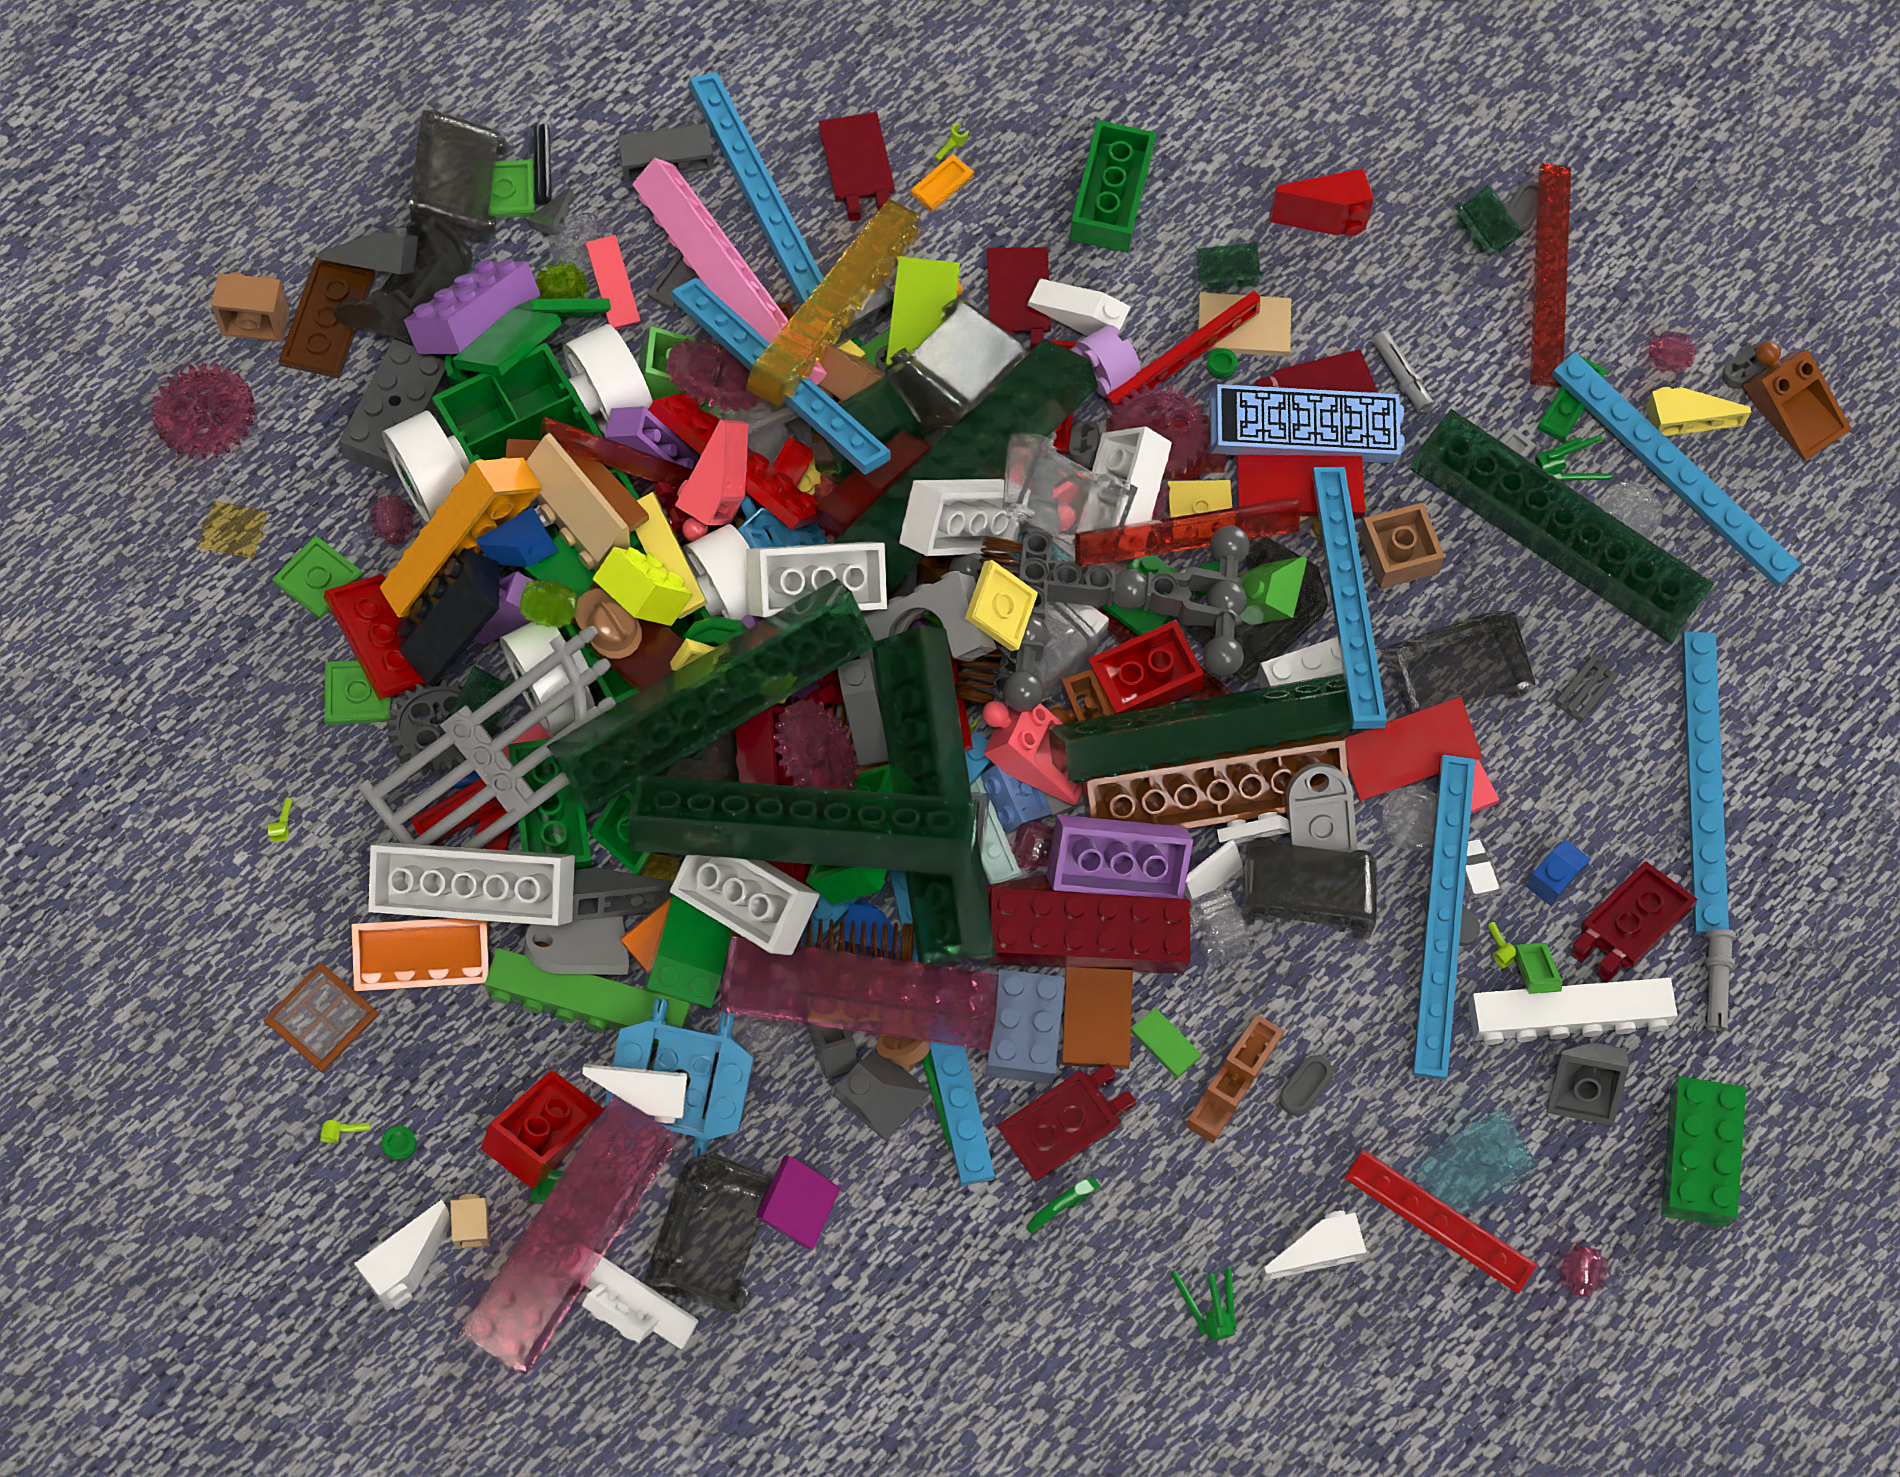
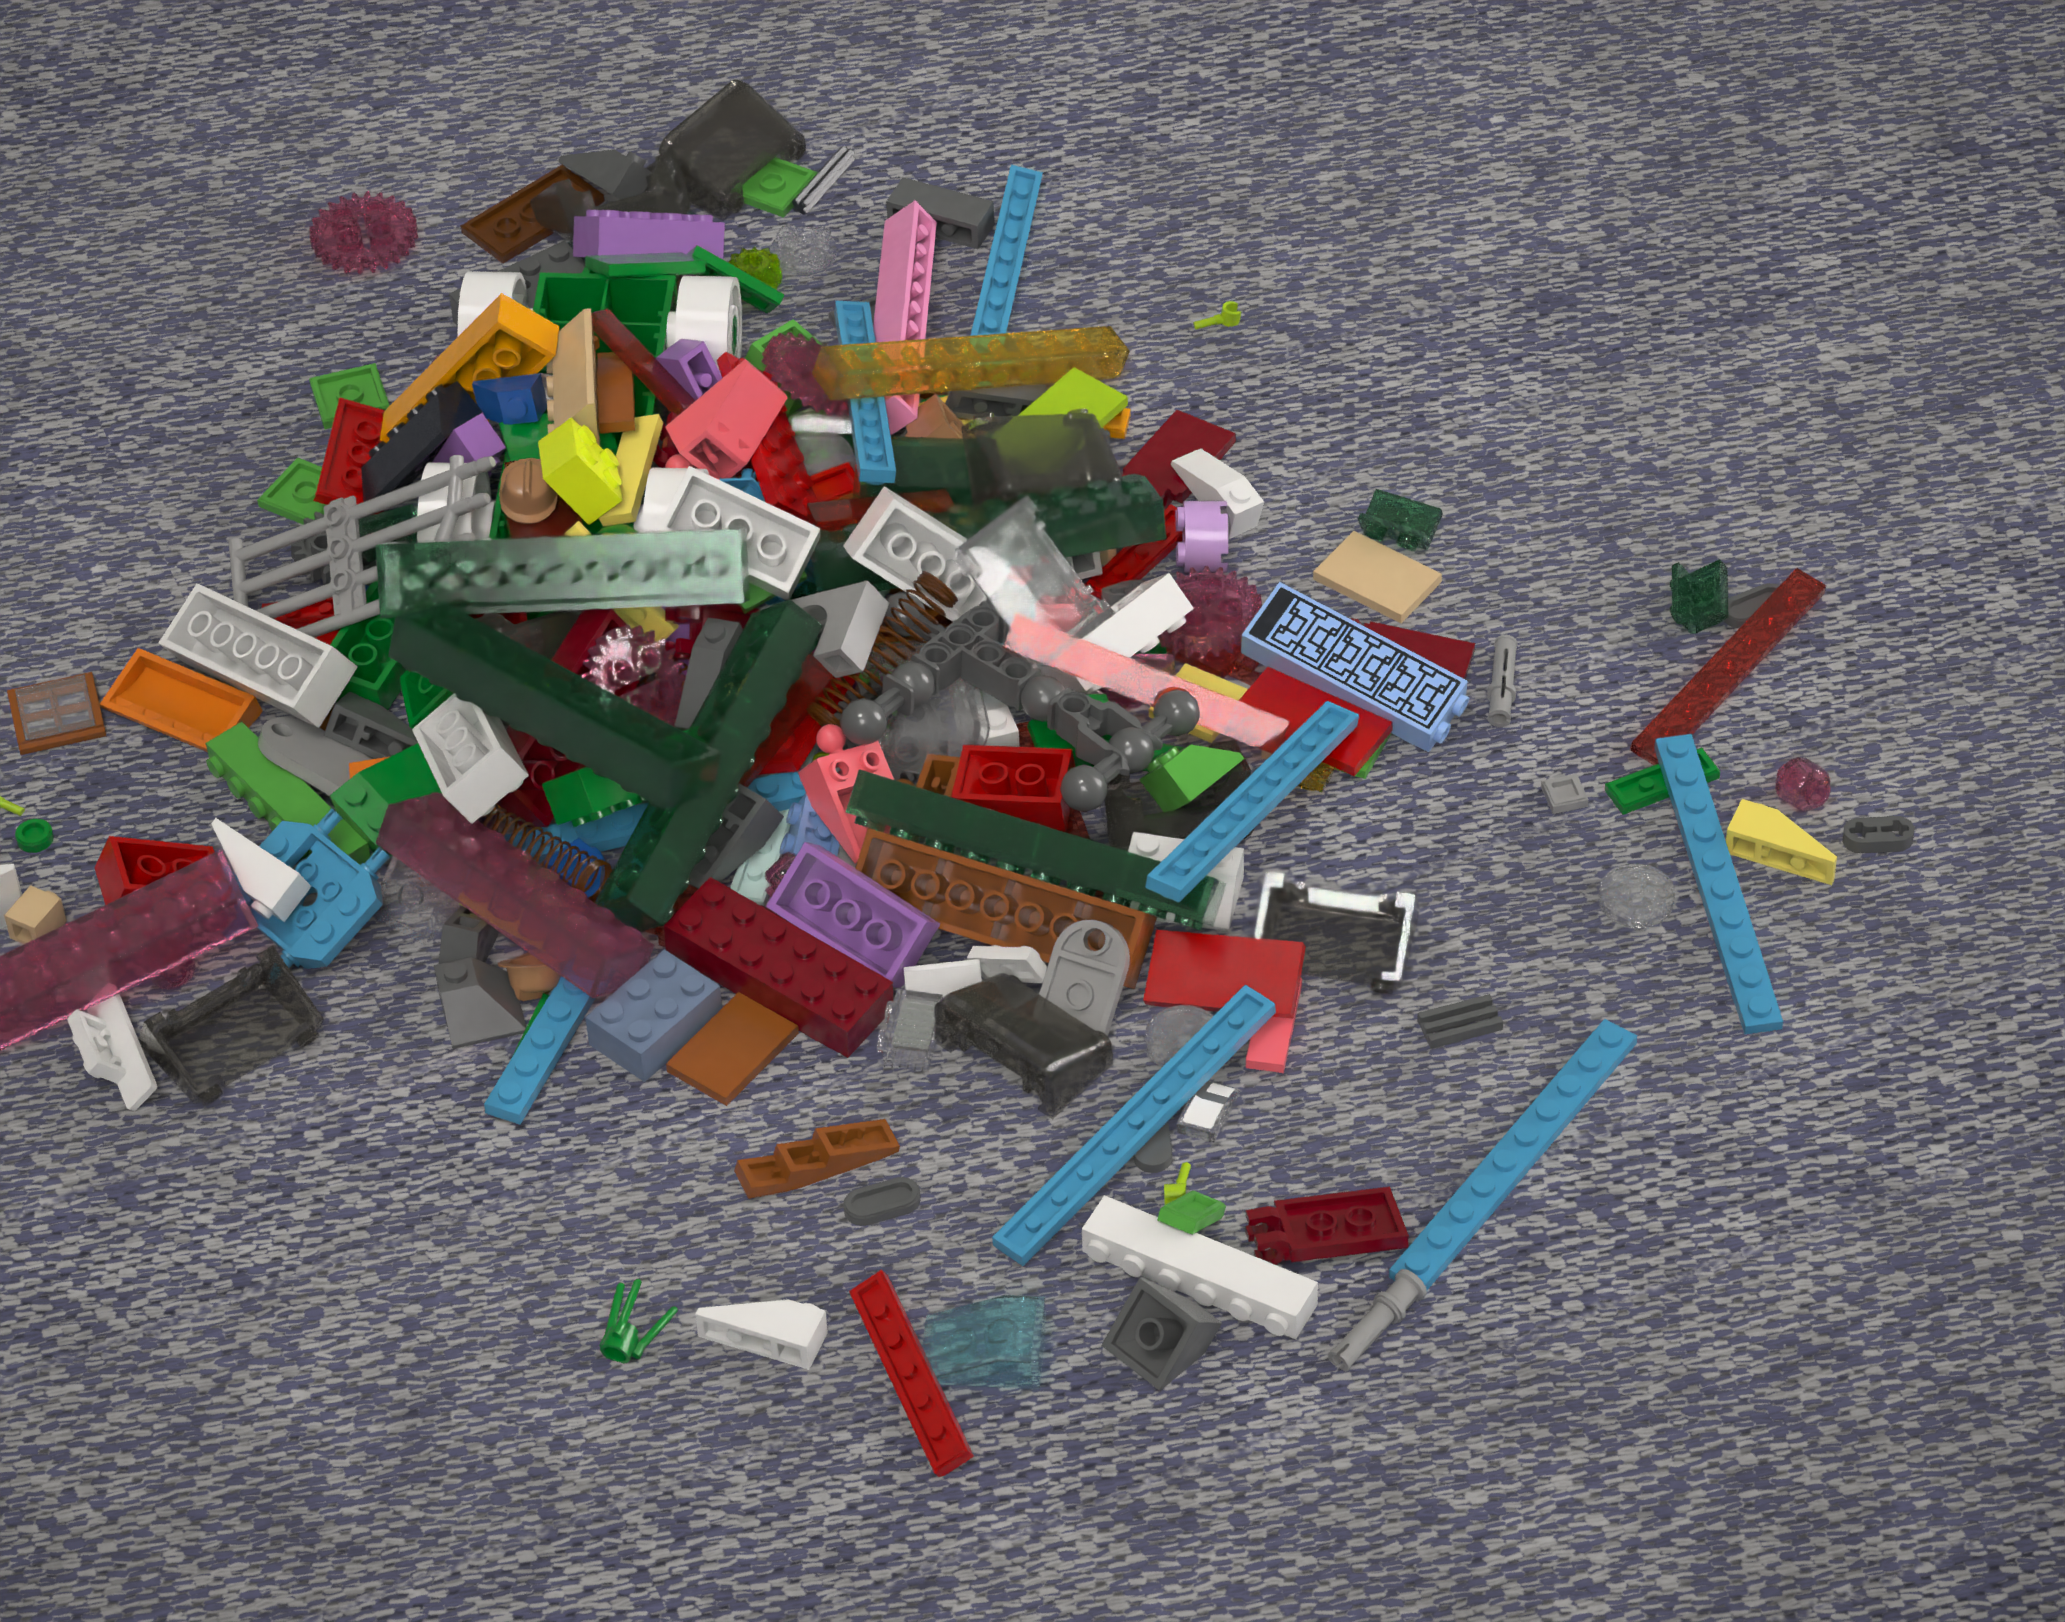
camera: 40 degrees right, 20 degrees down
clear yellow piece [199,501,268,559] -> none
medium nougat brick [211,272,289,342] -> none
lime hand [268,798,293,842] -> none
clear neon green gear [520,579,577,628] -> none
dark grey tile [526,188,576,235] -> none
coral tile [586,235,641,330] -> none
magenta tile [756,1156,841,1250] -> none
dark red tile [818,112,895,222] -> none
light orange tile [910,154,974,213] -> none
light yellow plate [965,560,1038,651] -> none
dark red tile [997,1063,1136,1183] -> none
green piece [1026,1177,1101,1233] -> none
green brick [1069,120,1157,253] -> none
red tile [1107,290,1261,415] -> none
bright green tile [1131,1007,1202,1079] -> none
green tile [1206,348,1238,379] -> none
red slope [1269,168,1374,236] -> none
medium nougat brick [1358,502,1445,589] -> none
clear green brick [1410,409,1715,645] -> none
blue slope [1525,839,1591,907] -> none
green plant [1535,435,1613,483] -> none
clear pink head [1561,1246,1608,1298] -> none
green brick [1661,1076,1746,1227] -> none
dark orange slope [1743,341,1852,461] -> none

